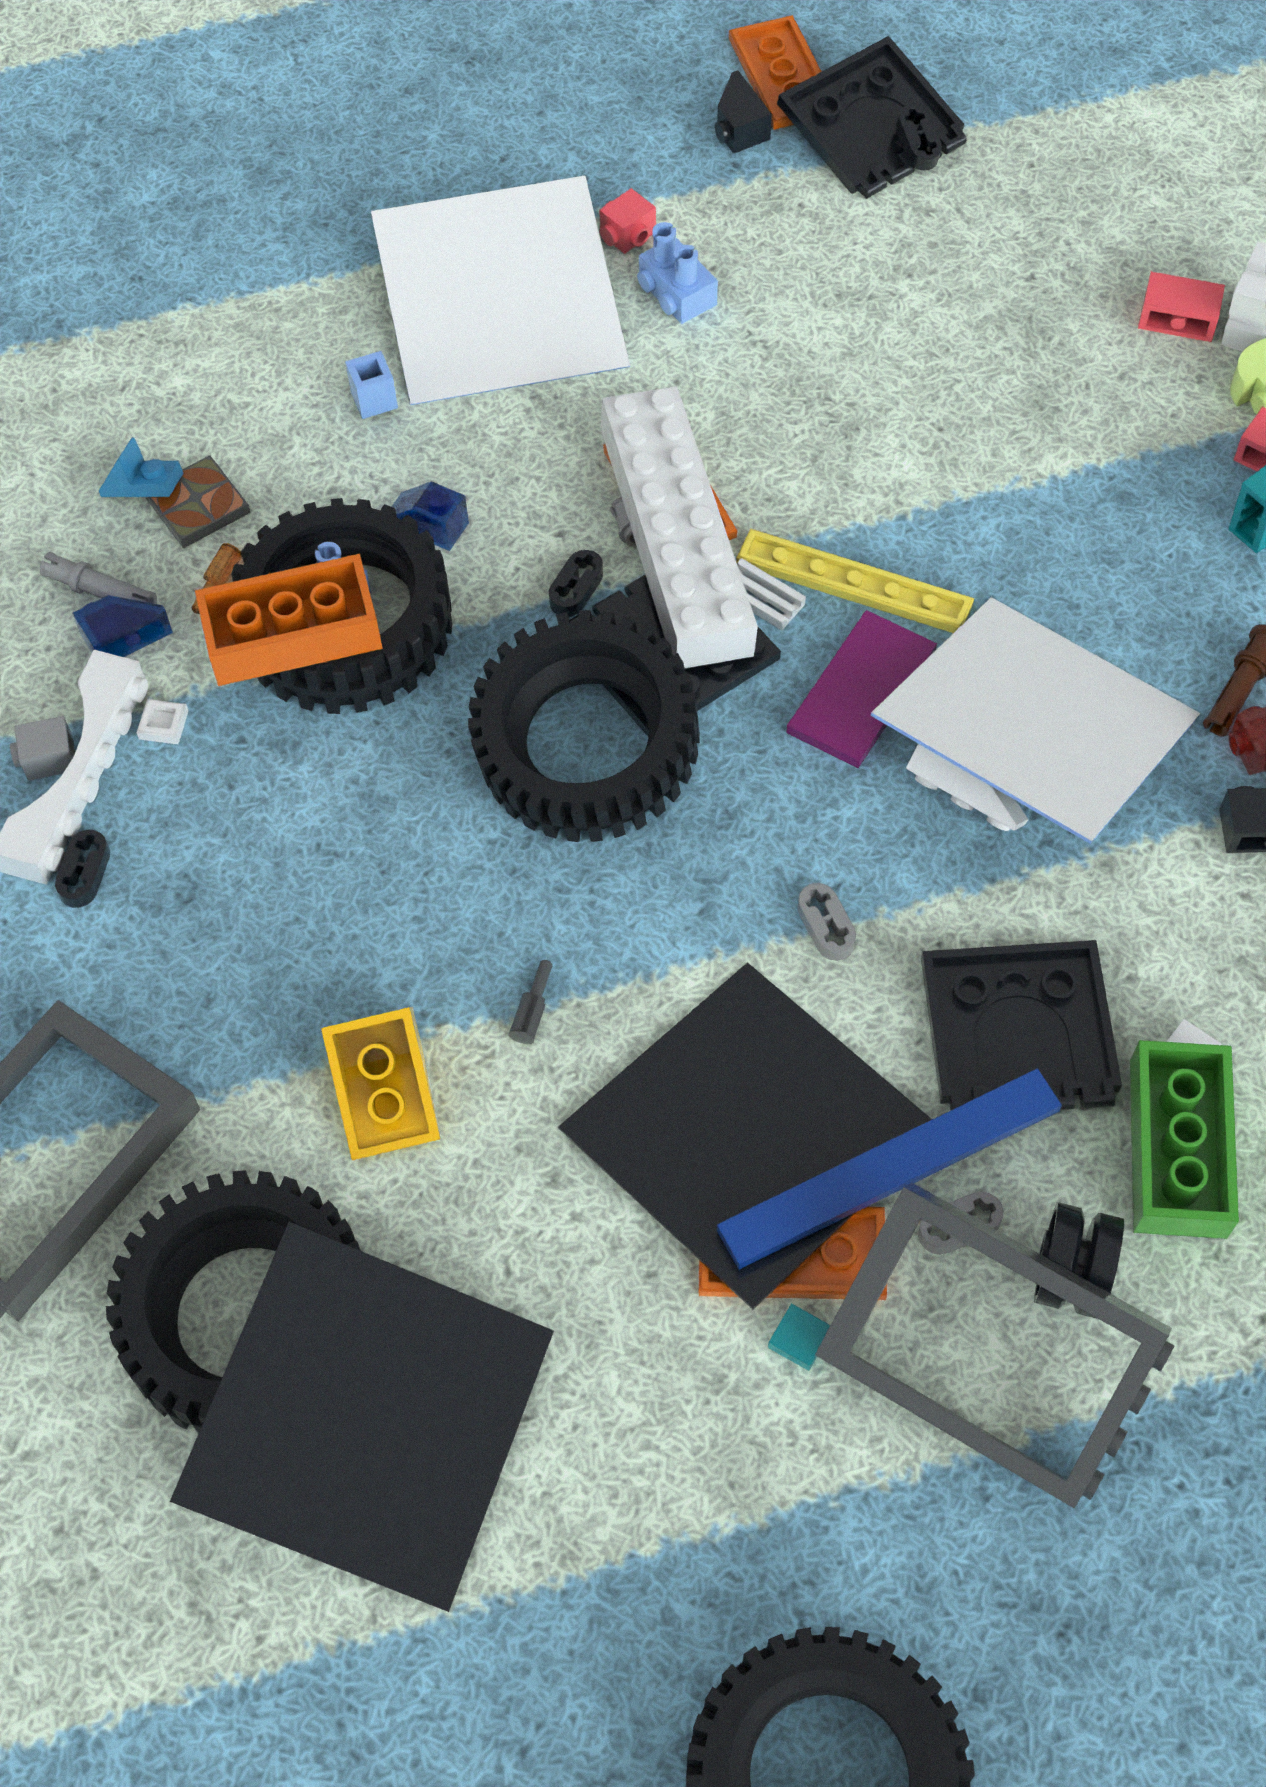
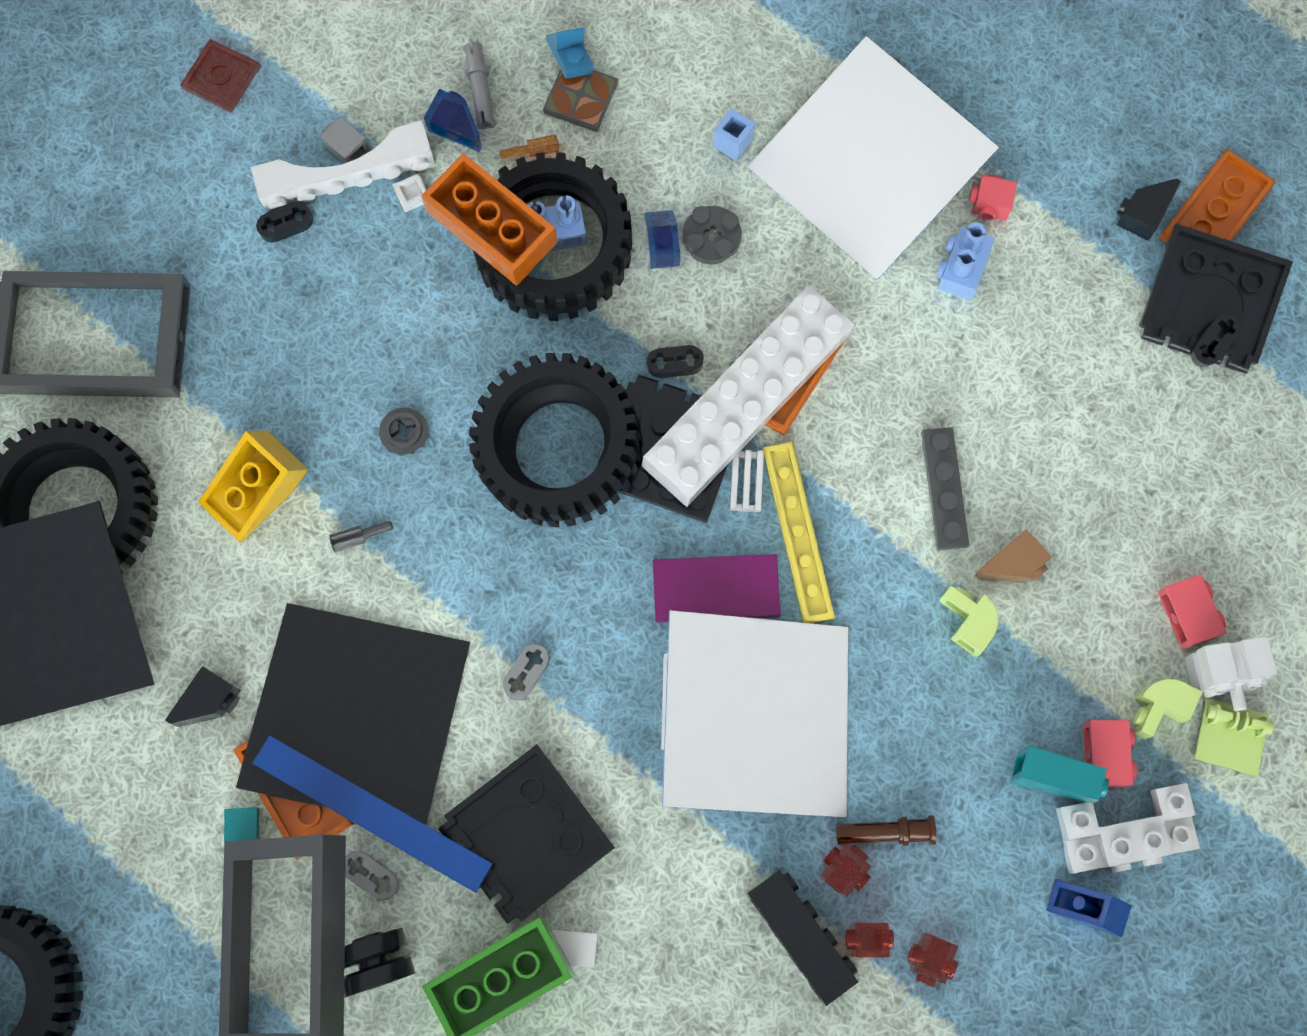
camera: 55 degrees right, 15 degrees up
none -> black slope [165,666,241,727]
none -> dark grey gear [379,408,428,456]
none -> dark grey plate [683,206,742,265]
none -> dark grey plate [921,427,969,551]
none -> yellowish green brick [939,586,998,657]
none -> medium nougat slope [975,529,1052,583]

